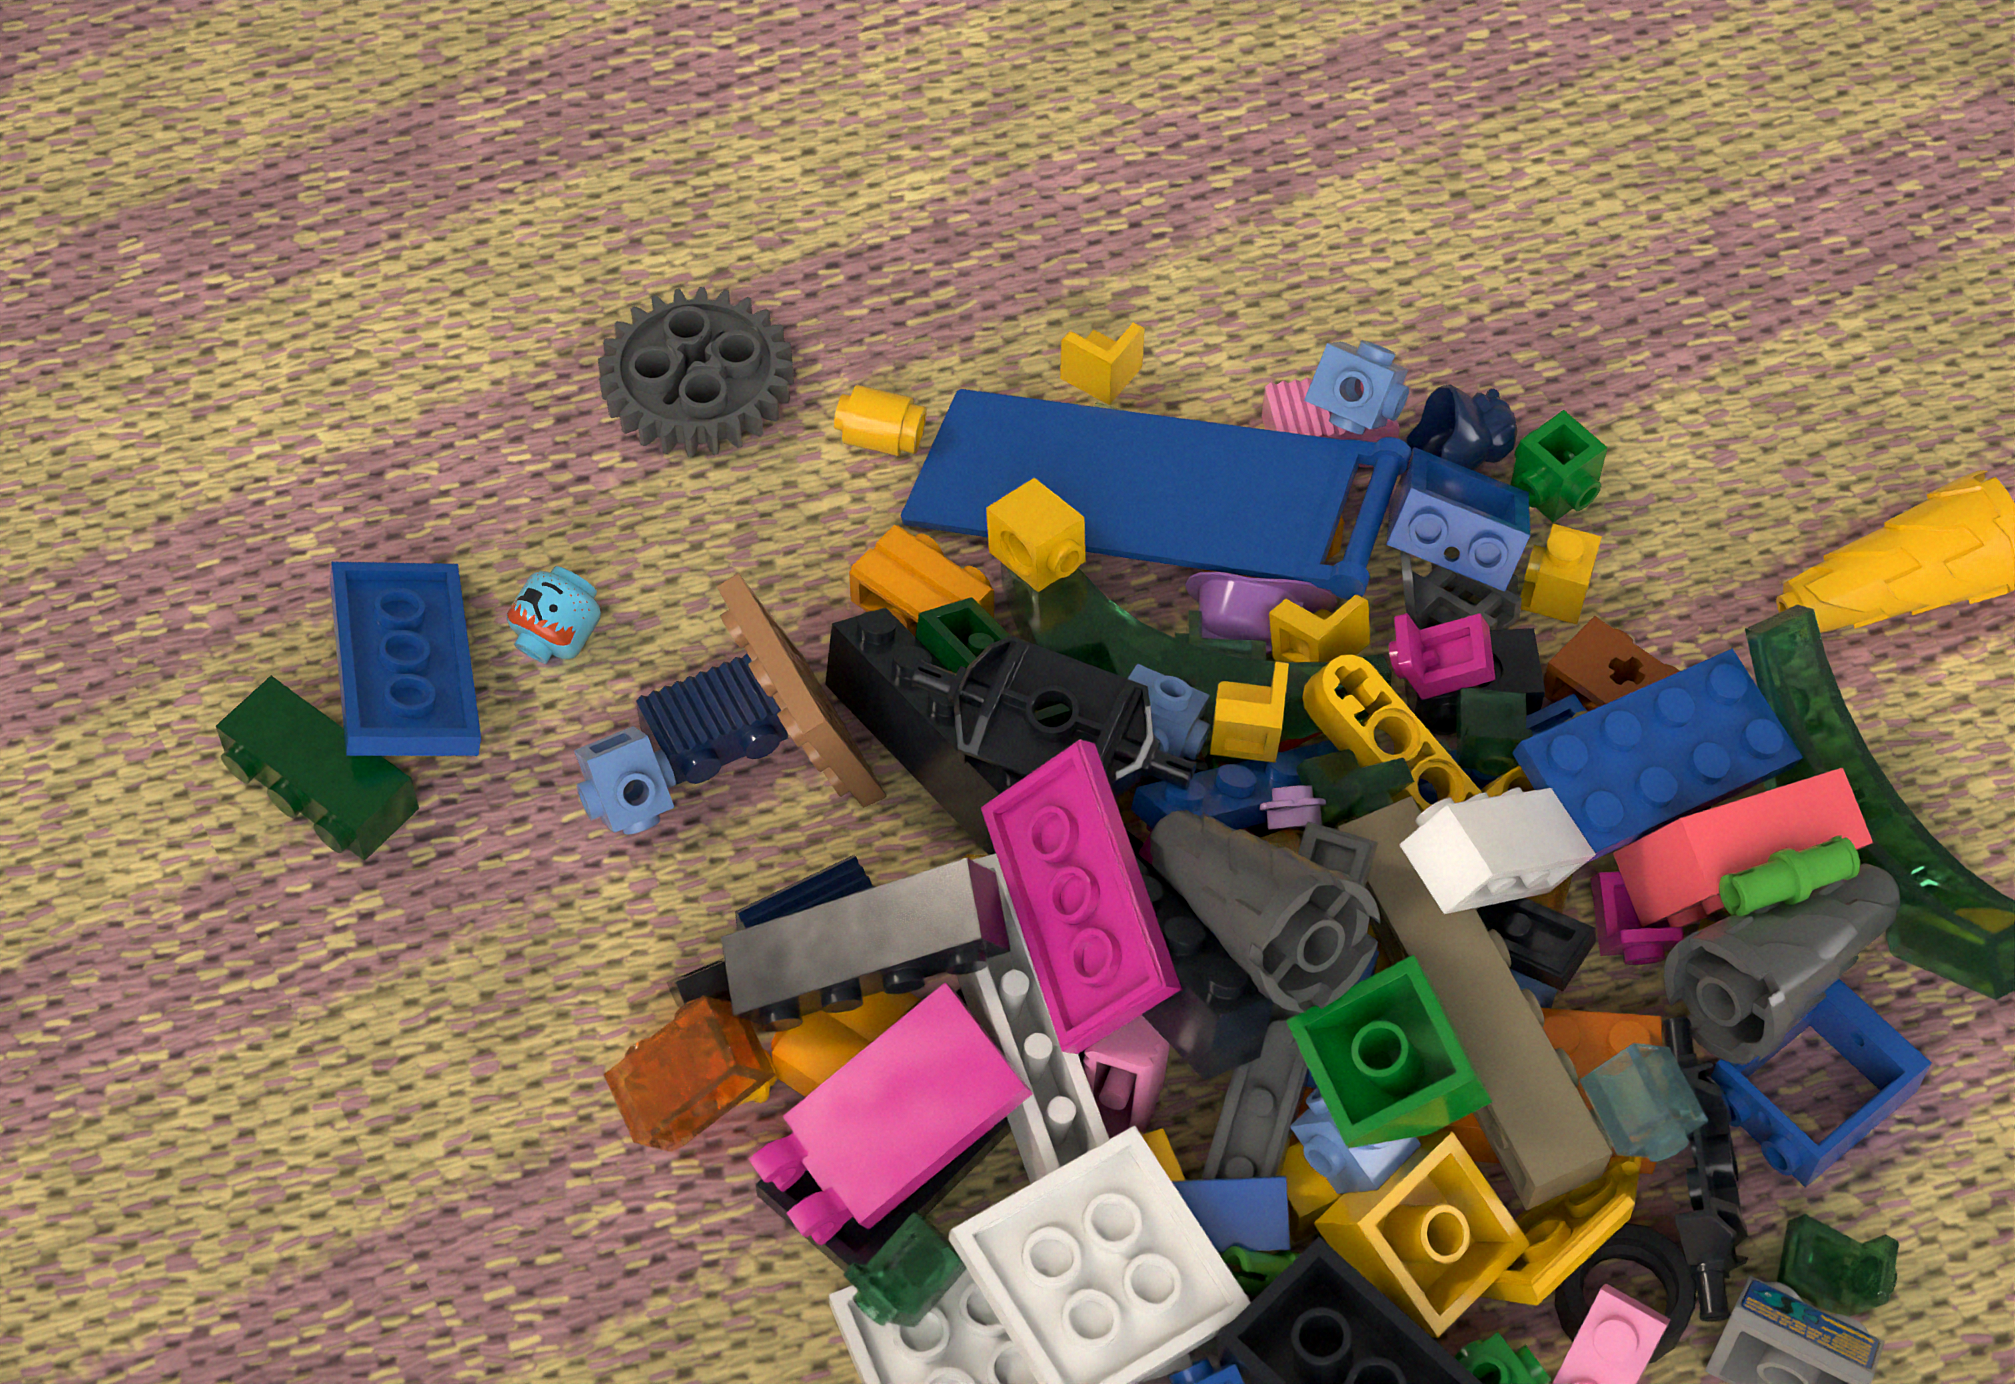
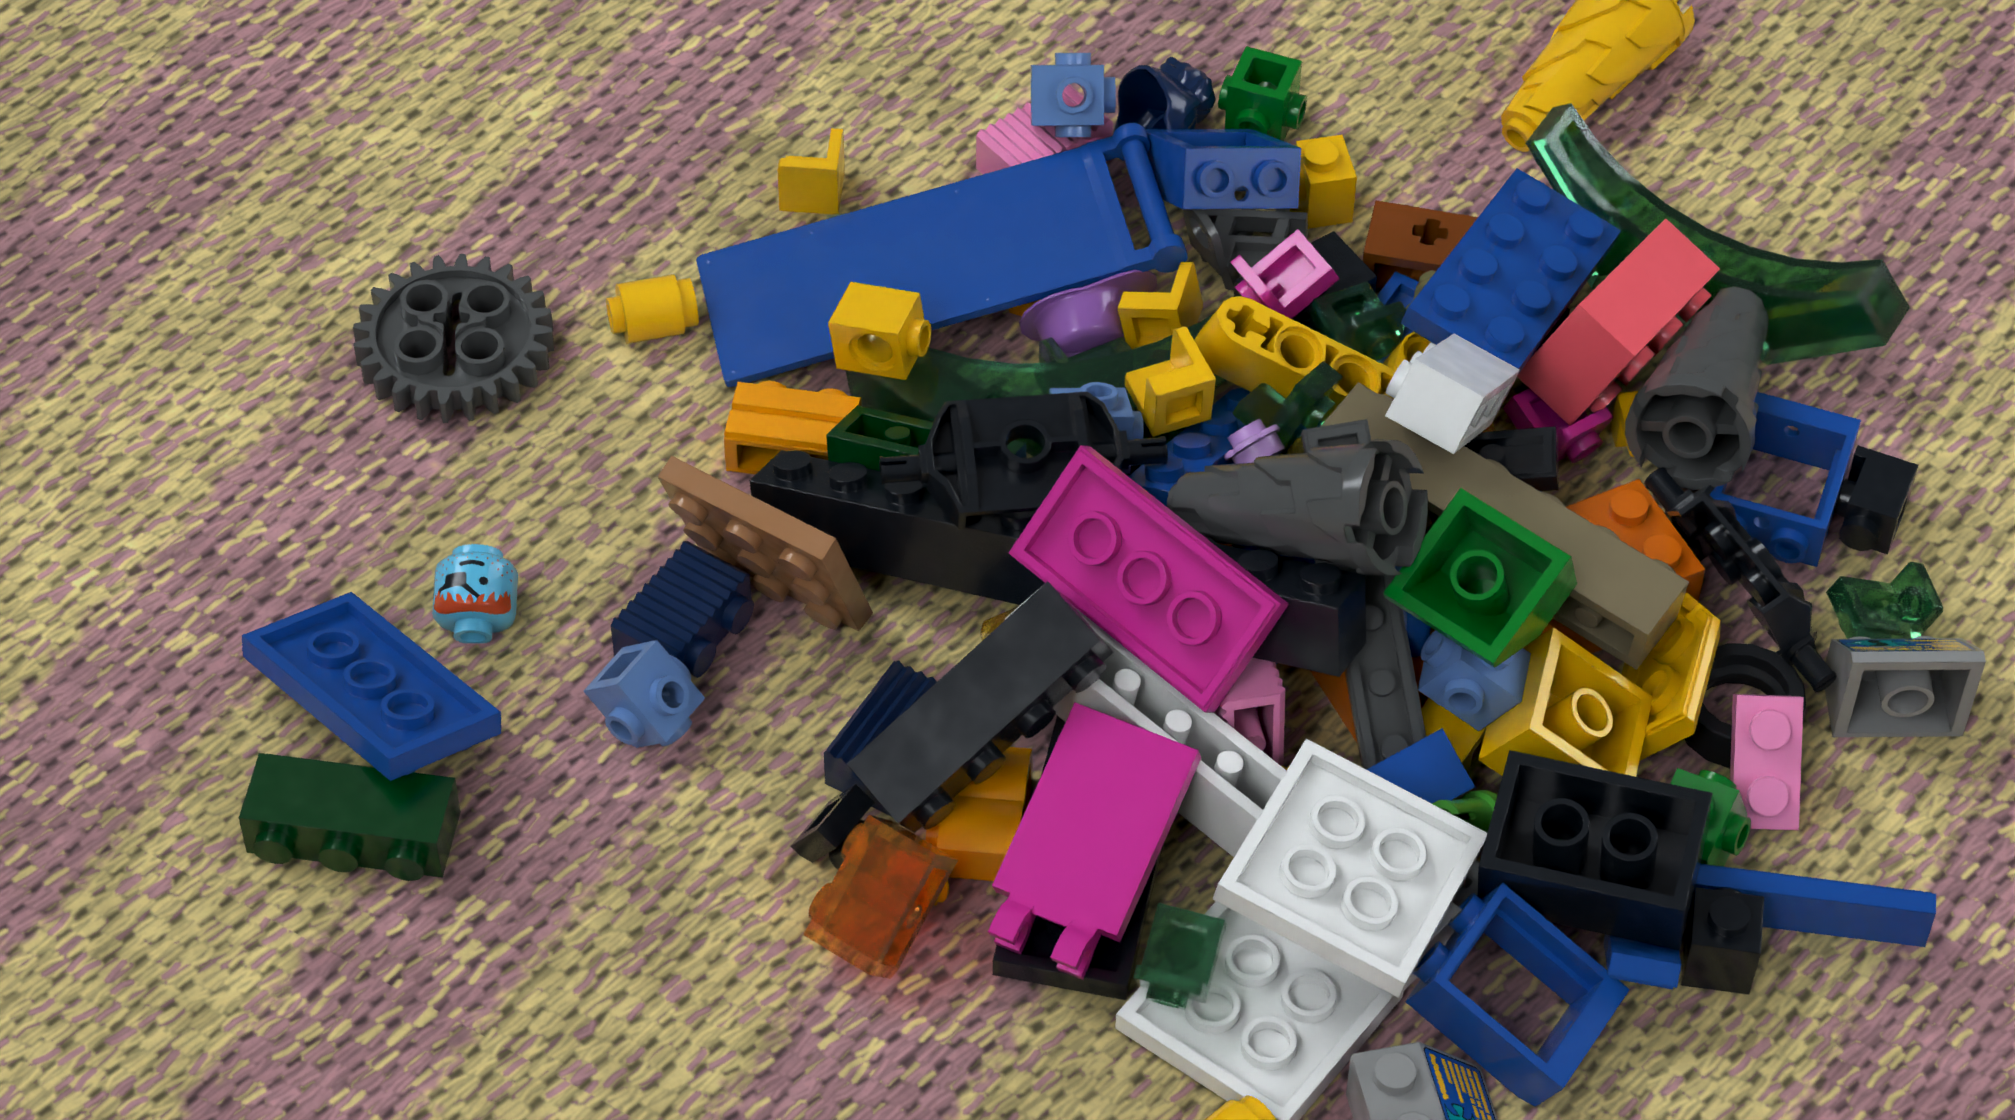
camera: 30 degrees left, 5 degrees down
clear light blue brick [1579,1043,1708,1162] -> none
bright green pin [1719,835,1860,917] -> none
none -> black brick [1834,445,1919,555]

